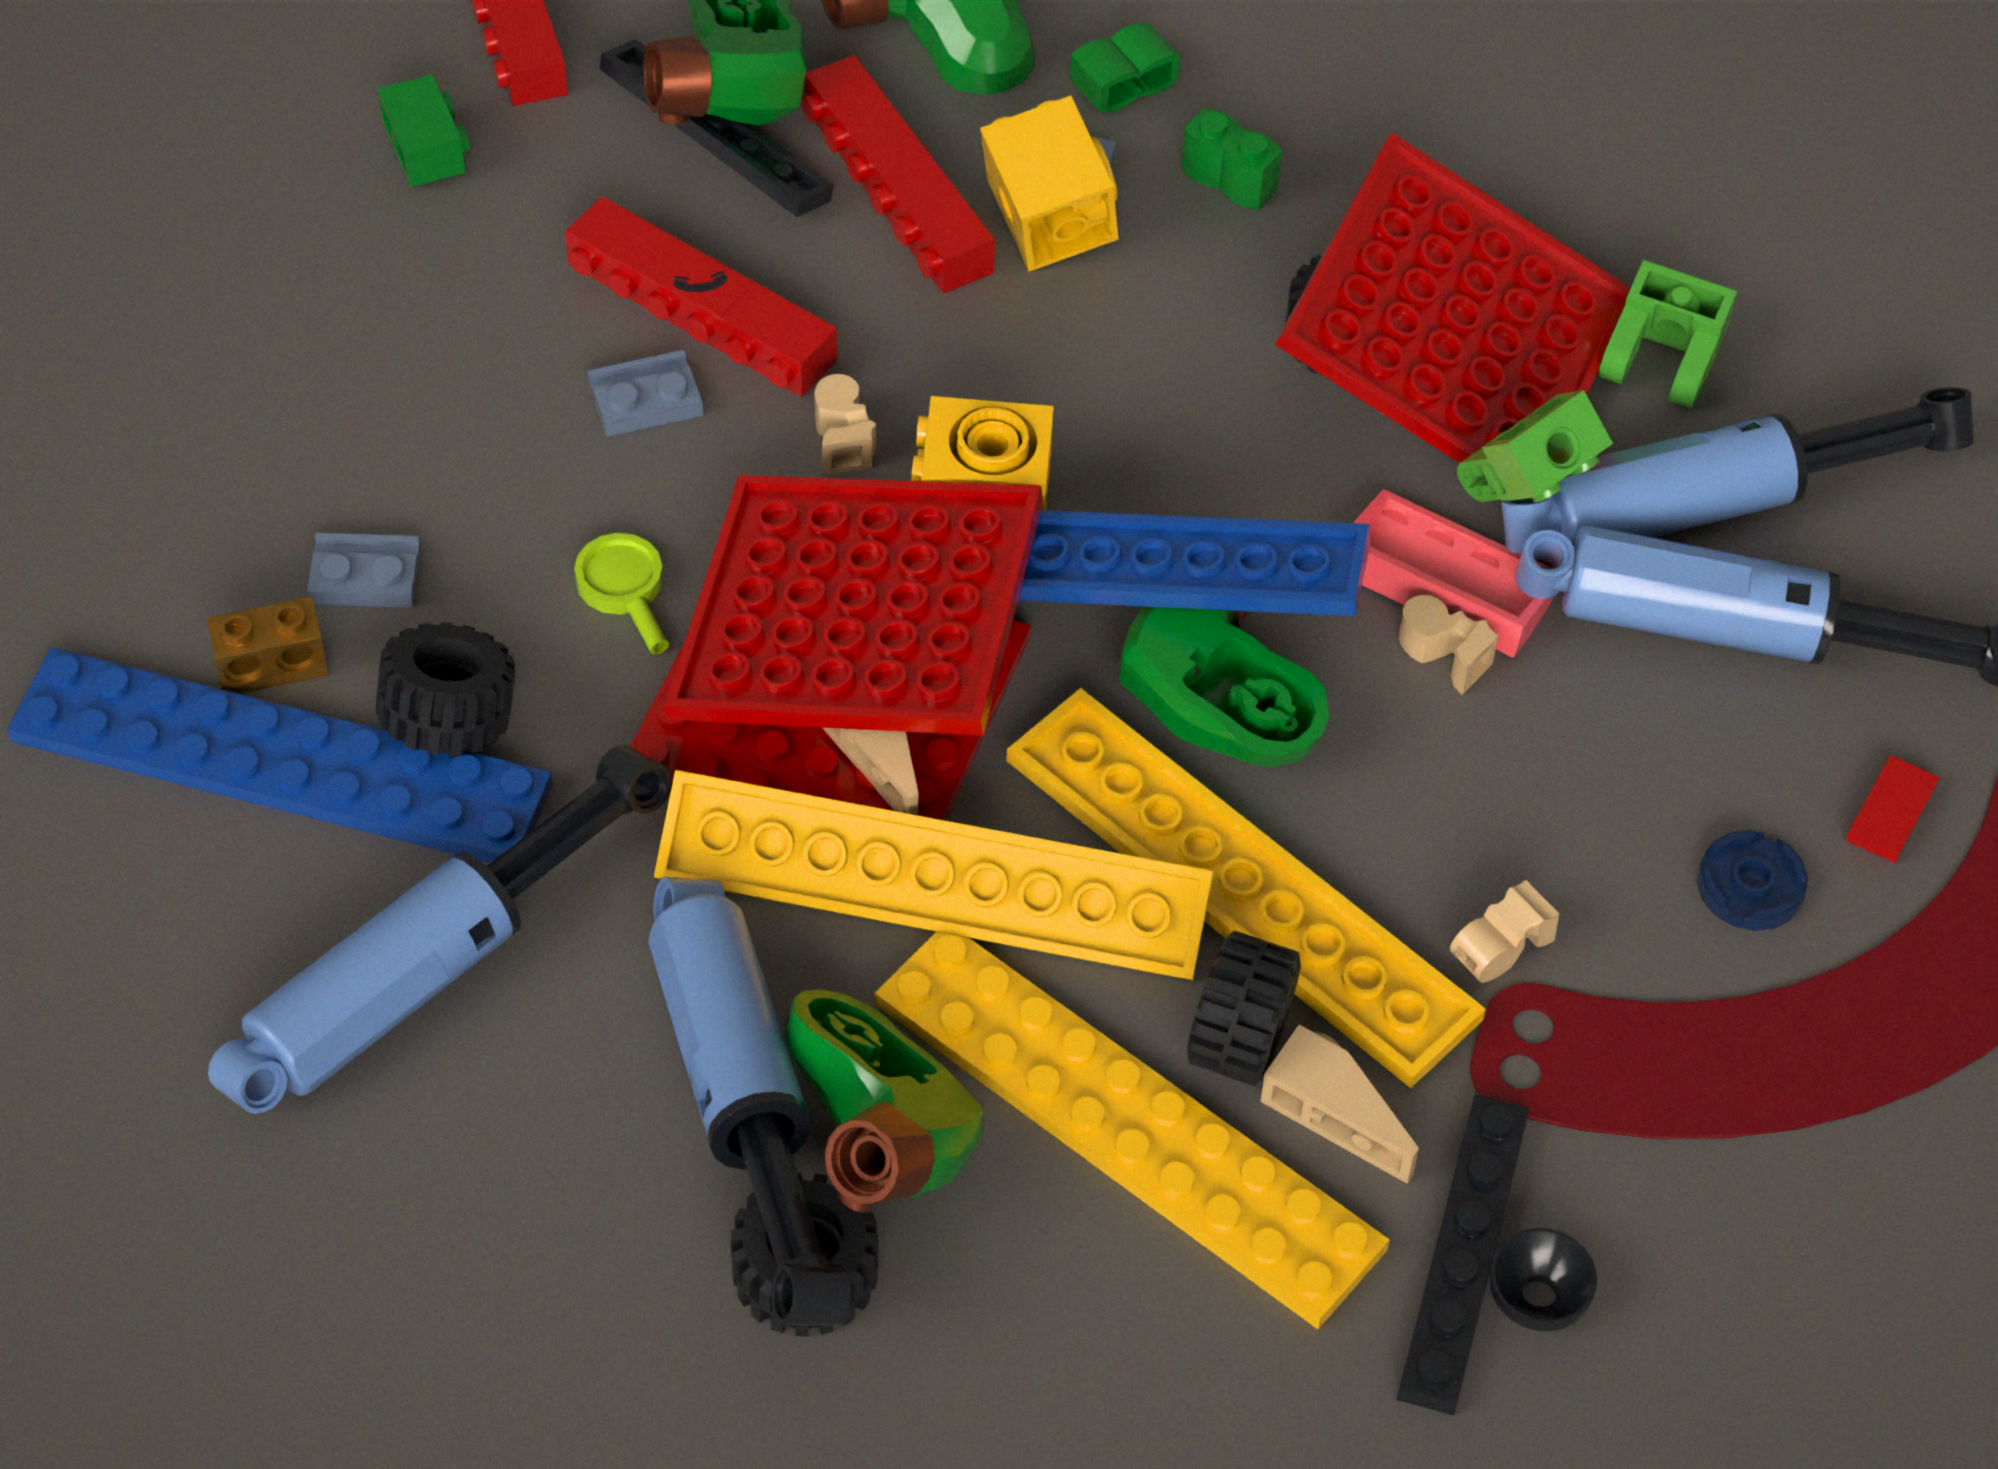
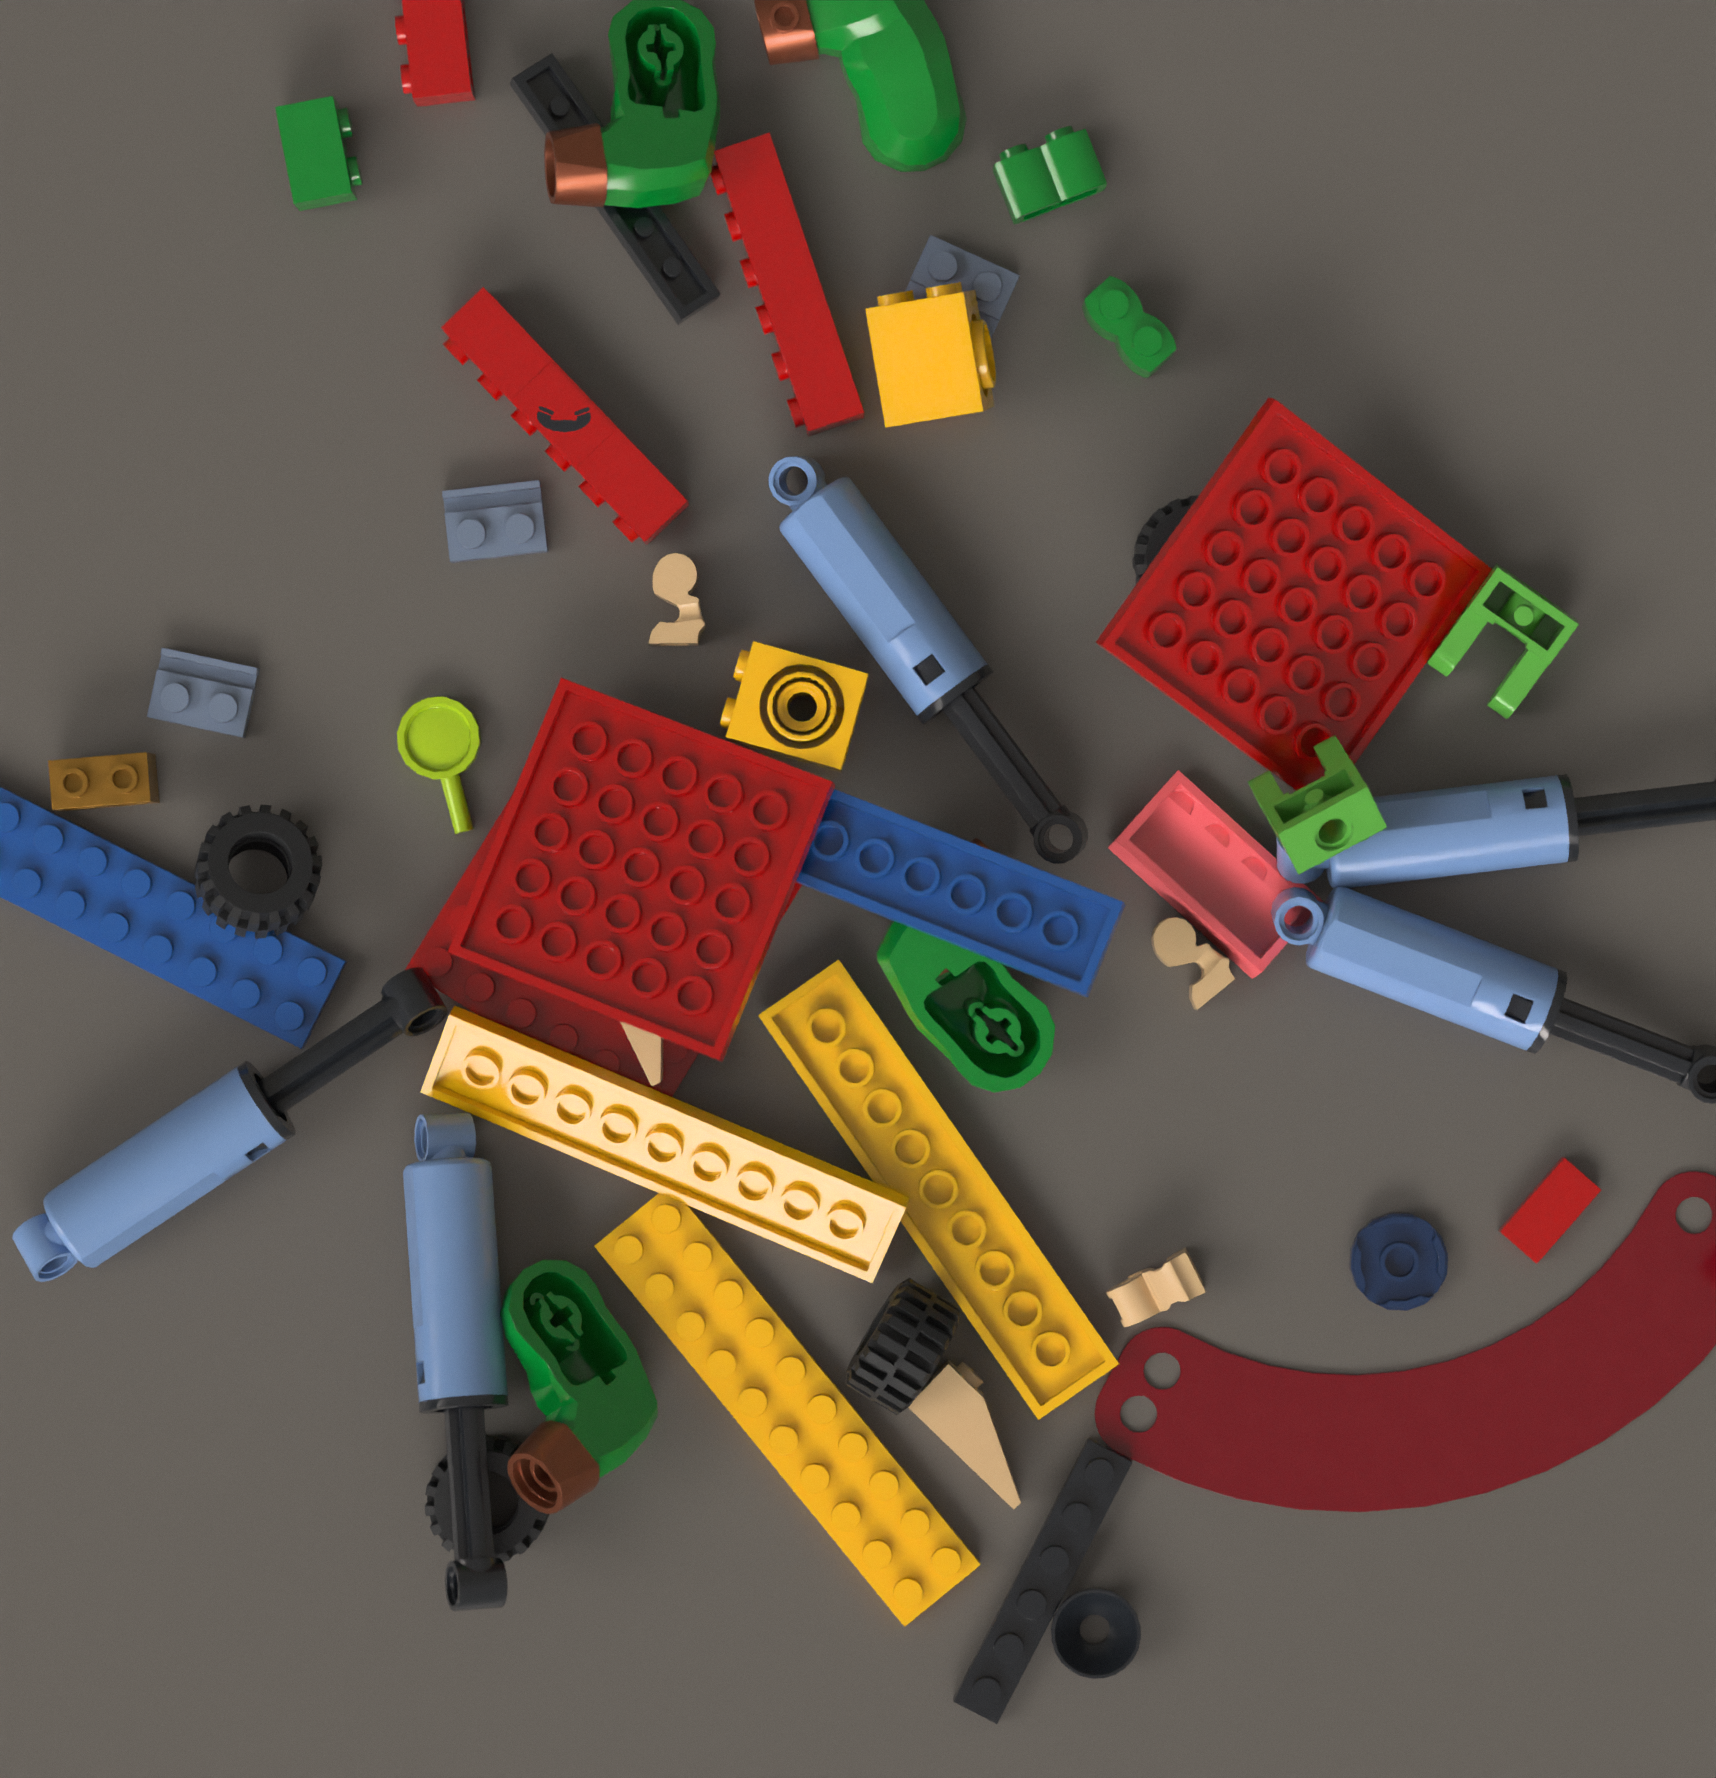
camera: 15 degrees right, 35 degrees up
none -> medium blue piece [768,456,1088,864]

